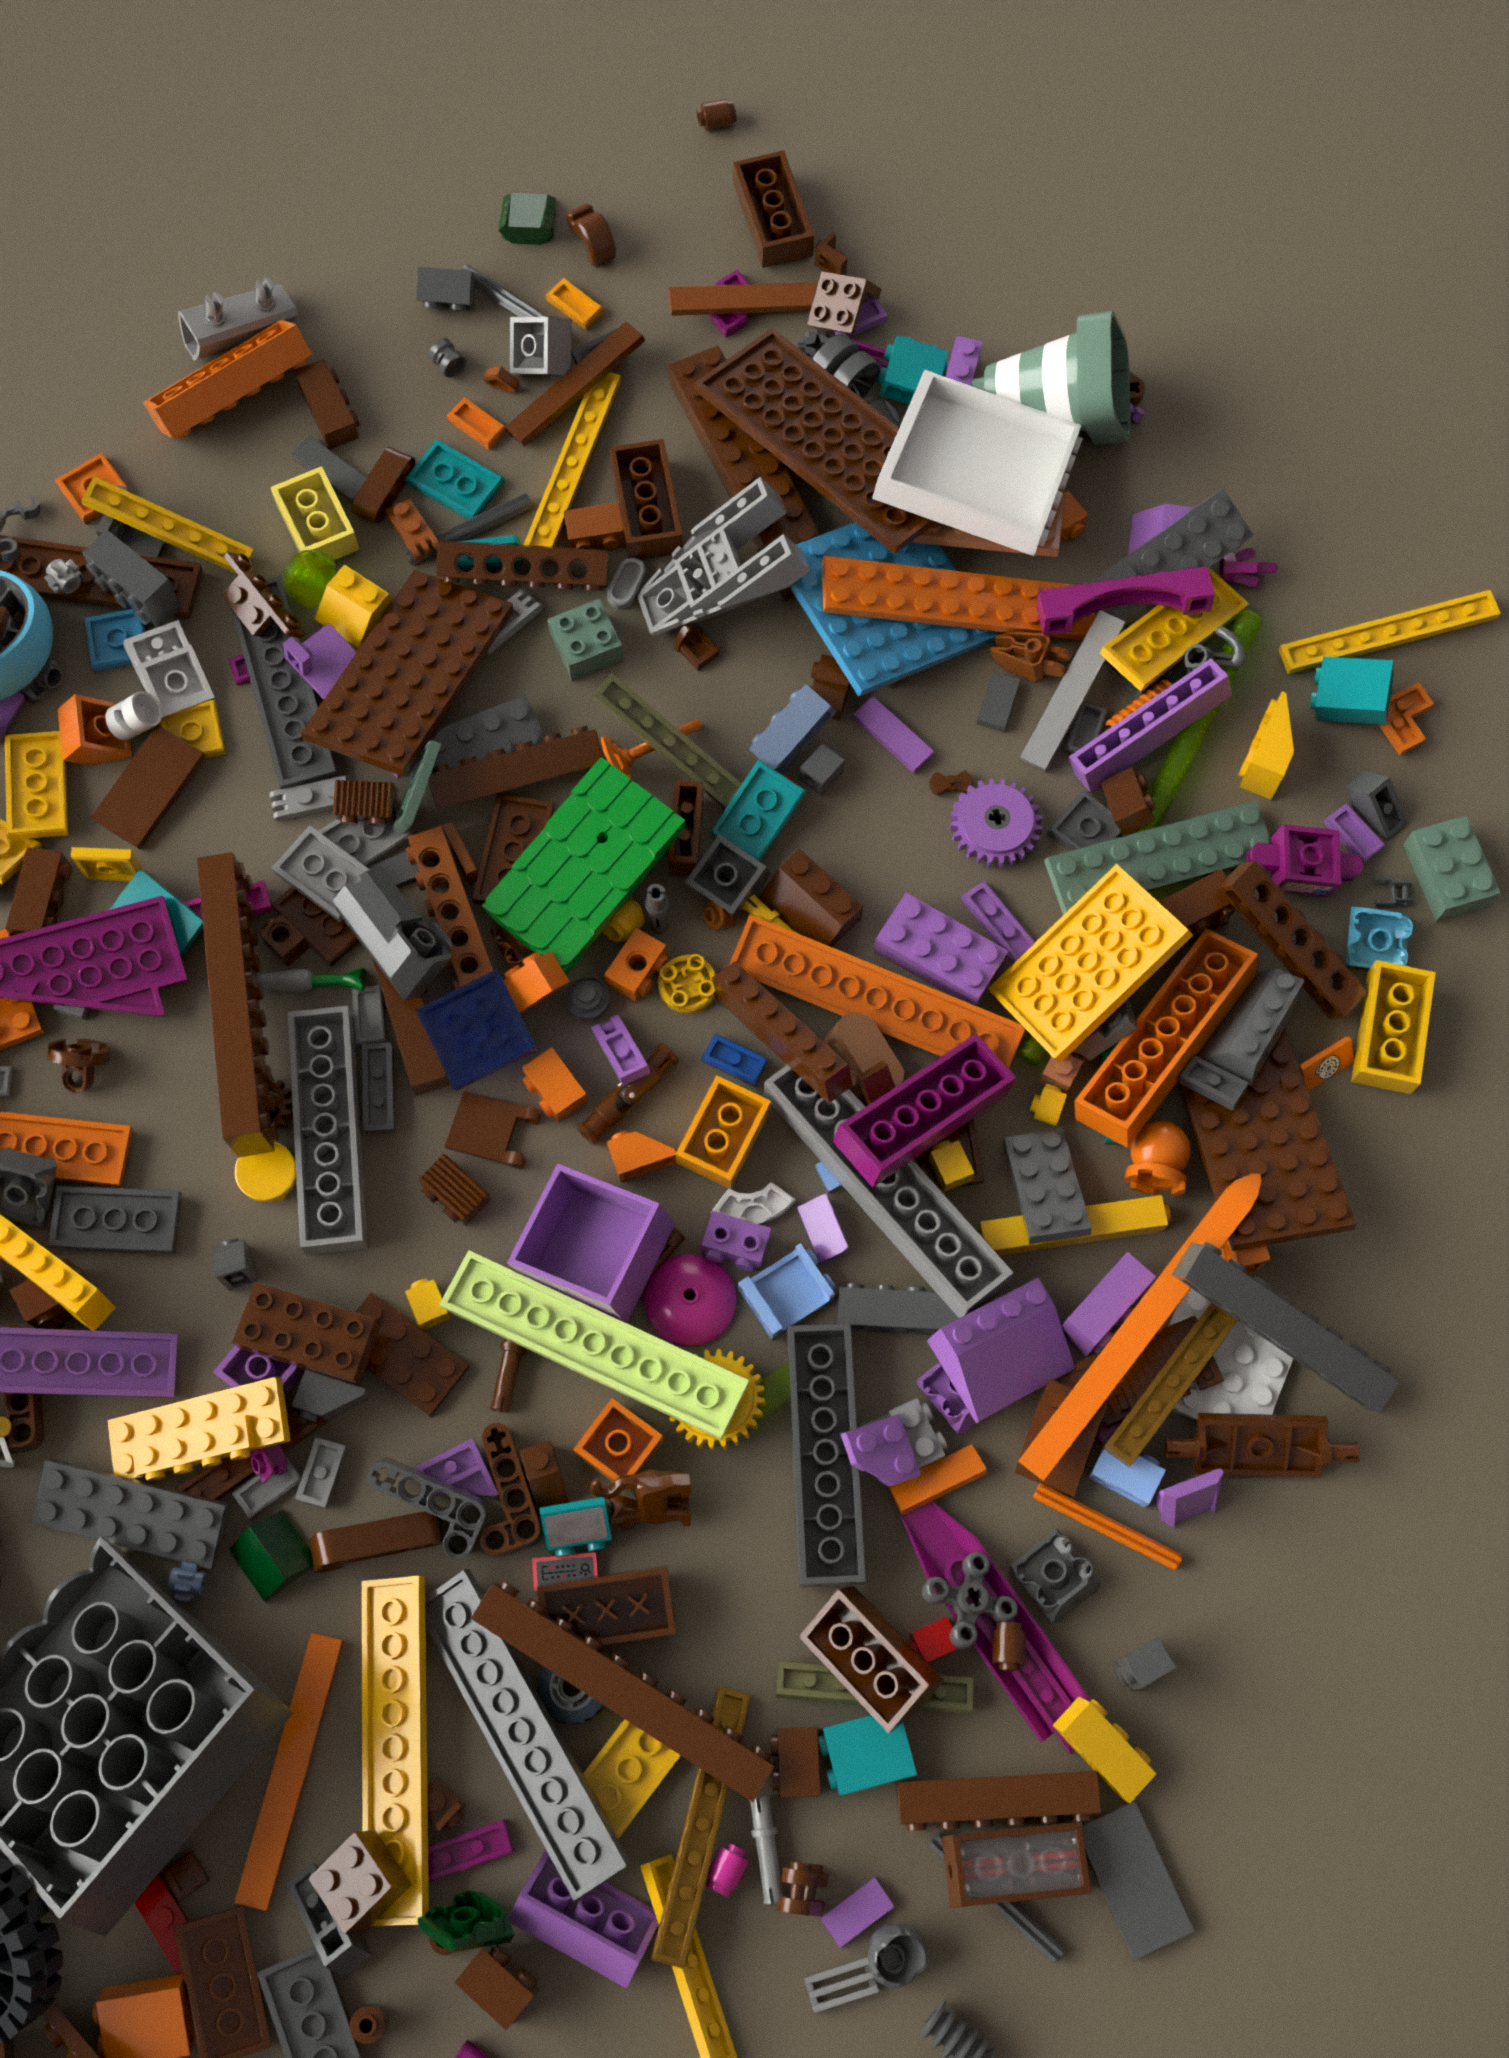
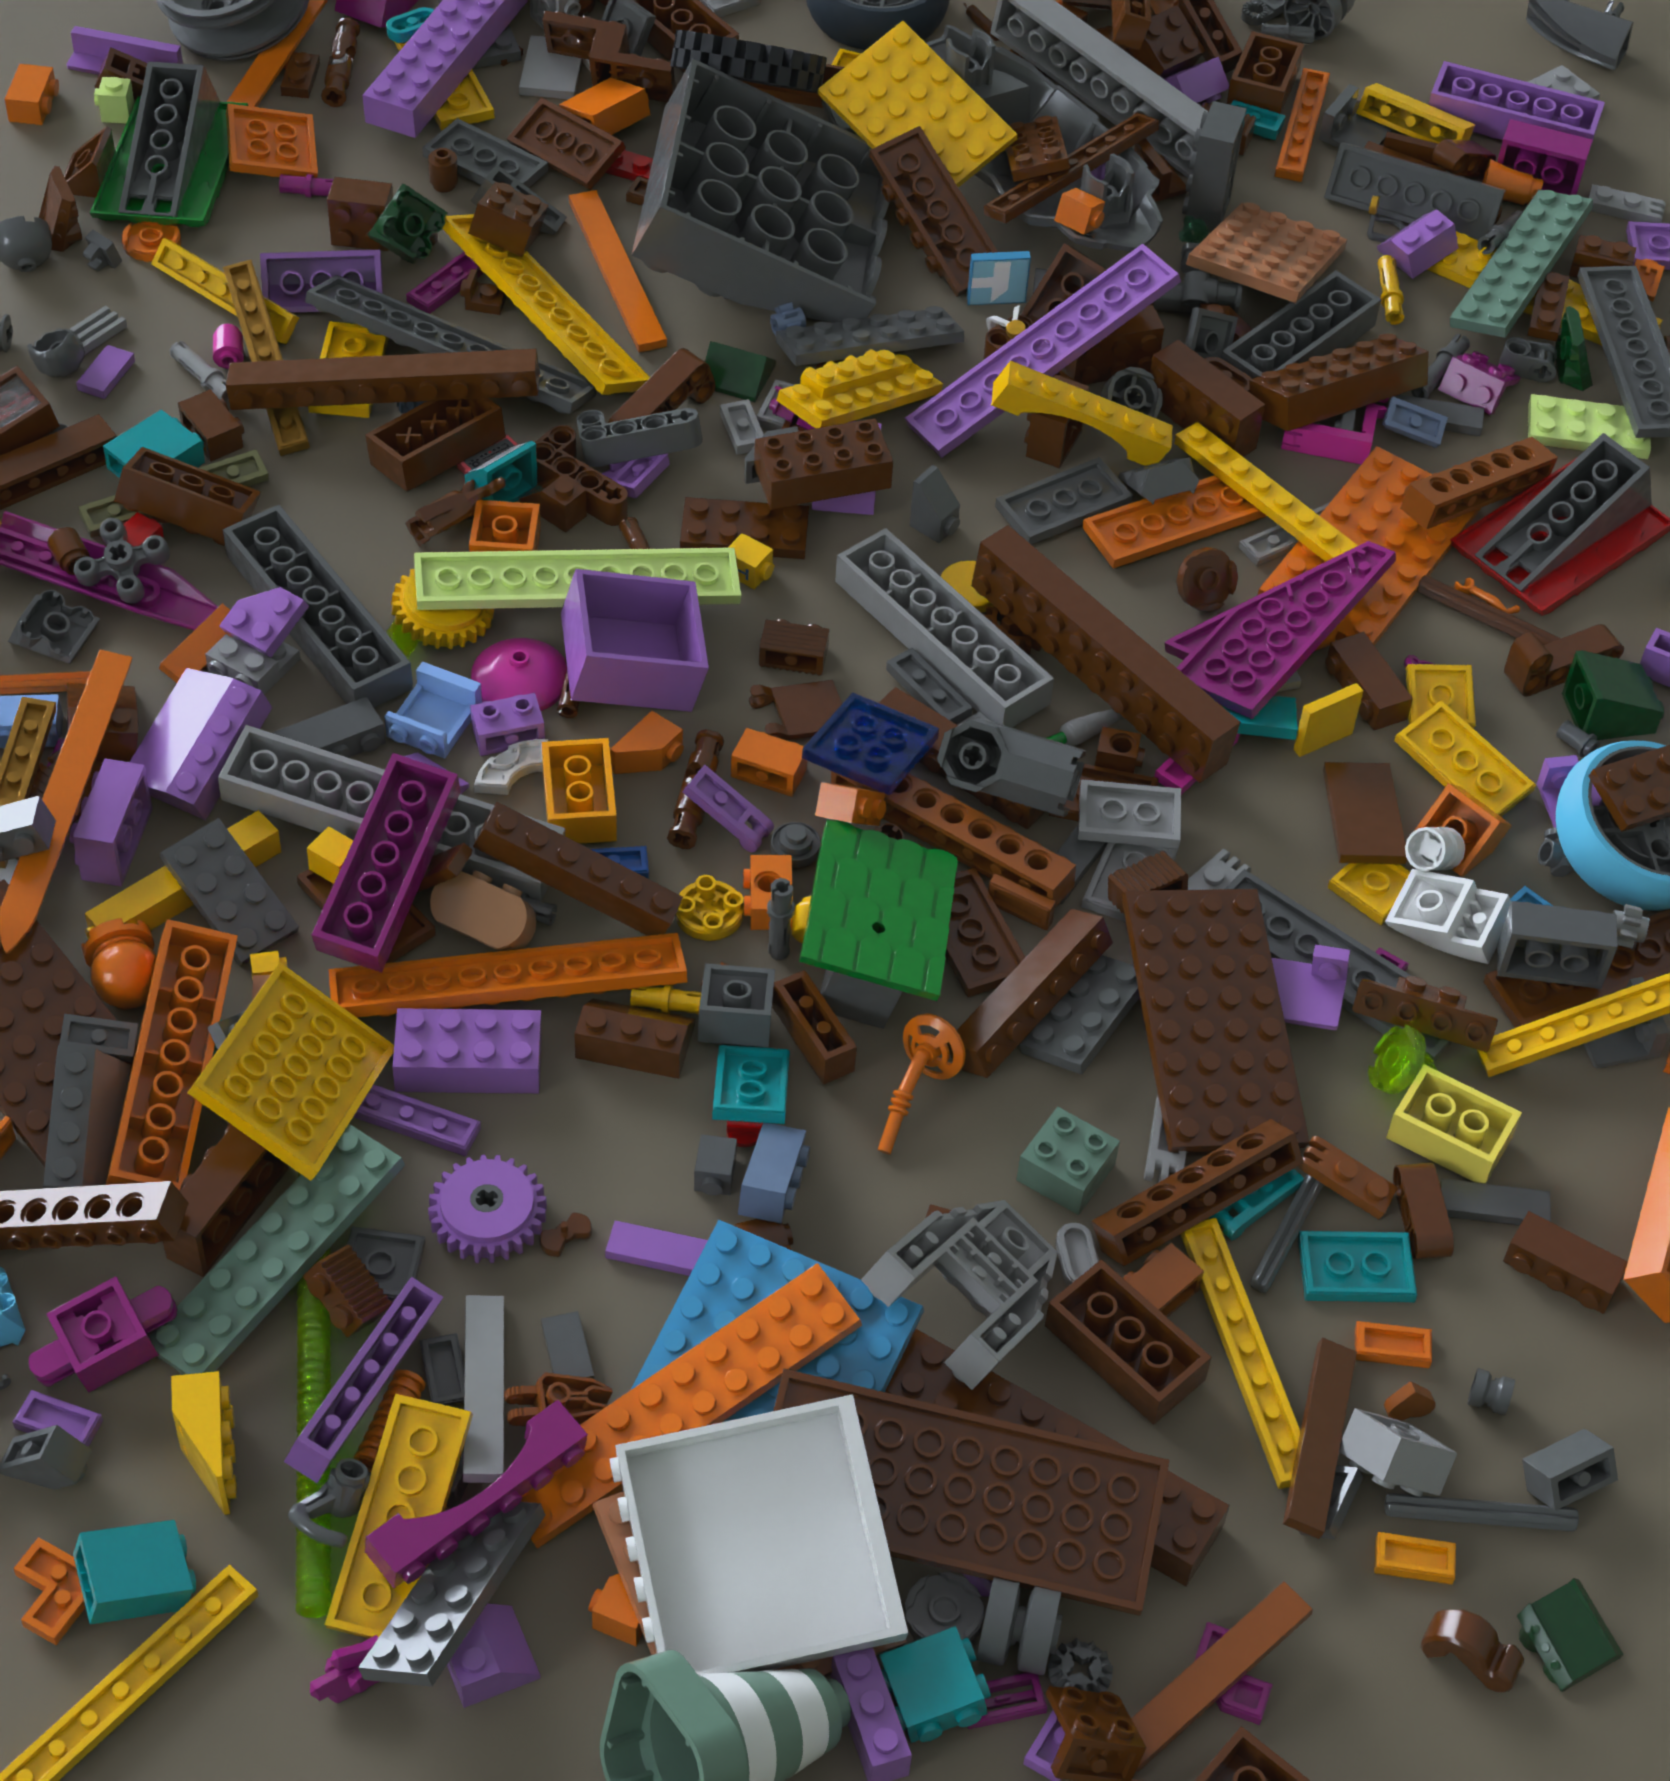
camera: 145 degrees right, 20 degrees down
yellow slope [314,564,392,650] -> none
sand green tile [392,740,441,834] -> none
olive plate [592,673,742,809] -> none
reddish brown brick [778,1861,829,1916] -> none

